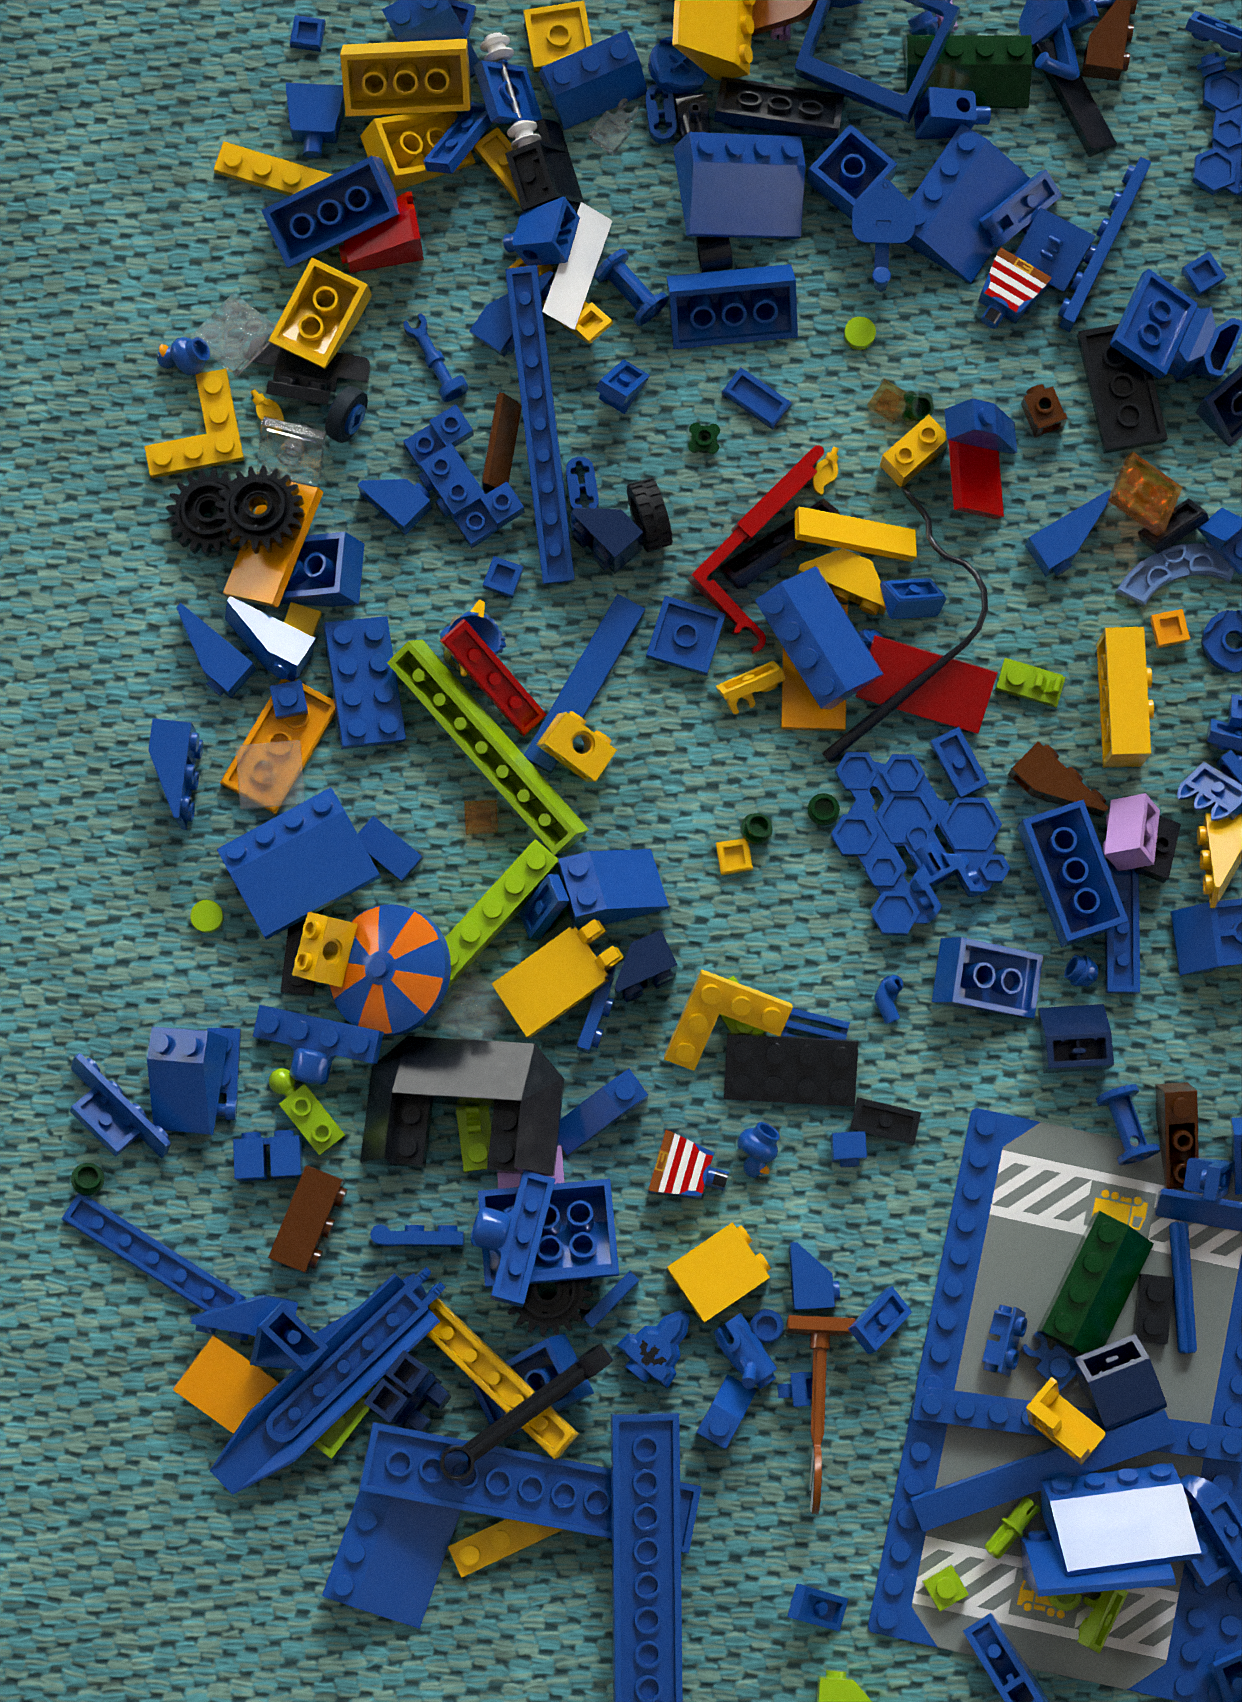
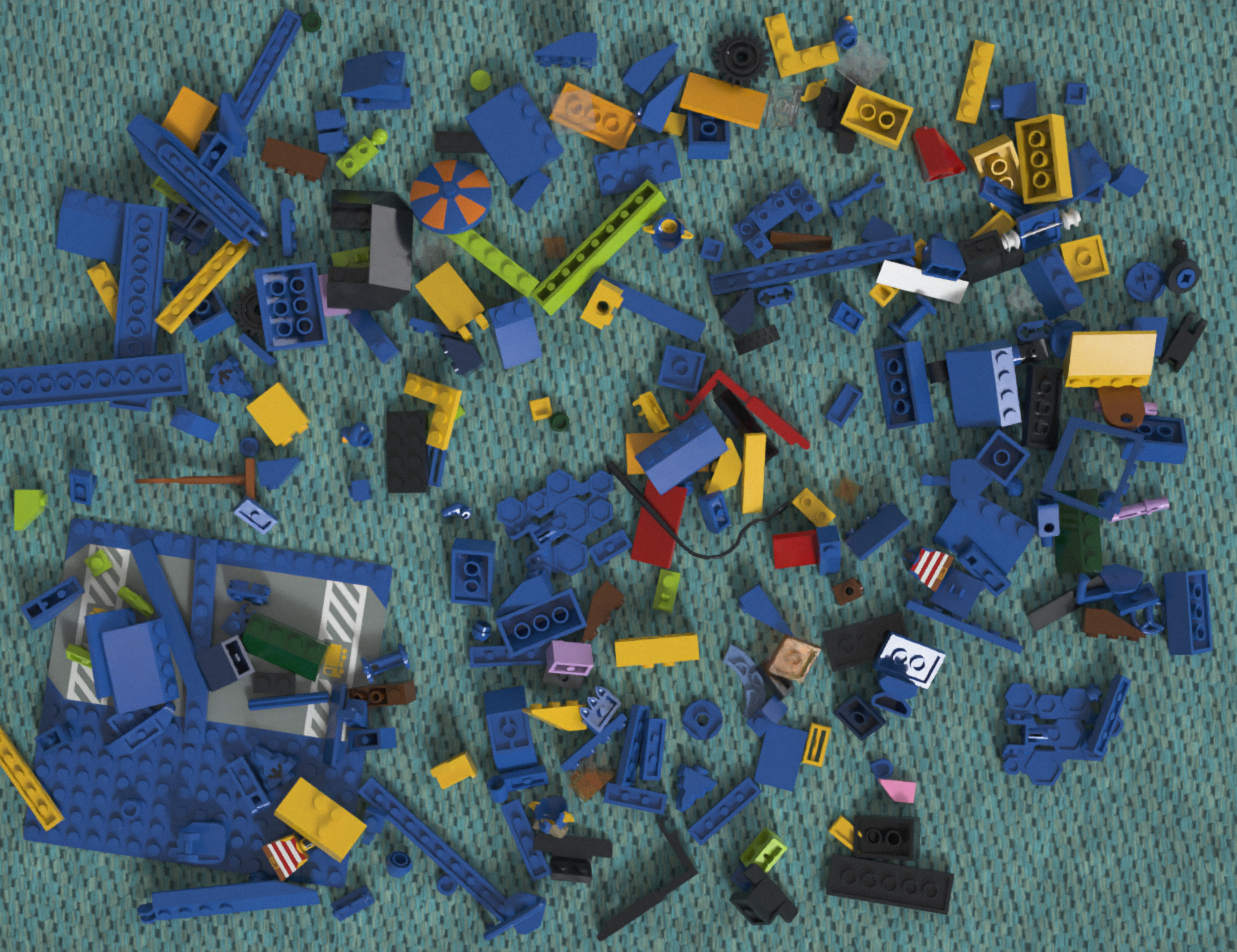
camera: 90 degrees right, 10 degrees up
blue bracket [70,1053,171,1158] -> none
black gear [215,465,305,554] -> none
blue plate [253,1005,384,1085] -> none
blue slope [261,156,399,268] -> none
blue plate [270,680,308,720] -> none
yellow brick [292,912,358,987] -> none
black wheel [325,386,368,443] -> none
blue slope [358,479,432,535] -> none
black piece [439,1343,613,1481] -> none
red tile [440,619,547,736] -> none
blue plate [471,1170,555,1308] -> none
blue plate [519,874,569,939] -> none
torso [648,1130,729,1199] -> none
dark green plate [688,422,720,454] -> none
blue piece [713,1313,778,1389] -> none
blue tile [777,1372,812,1407] -> none
dark green plate [807,793,840,826] -> none
yellow piece [812,446,839,496] -> none
lime tile [844,317,876,350] -> none
black plate [849,1097,922,1145] -> none
dark green plate [902,391,934,422] -> none
yellow panel [1026,1377,1106,1465] -> none
dark blue slope [1038,1004,1114,1073] -> none
light orange plate [1150,609,1190,648] -> none
blue plate [1181,252,1227,297] -> none
none -> blue slope [494,568,554,617]
none -> blue slope [843,502,910,561]
none -> blue rock [1004,477,1024,497]

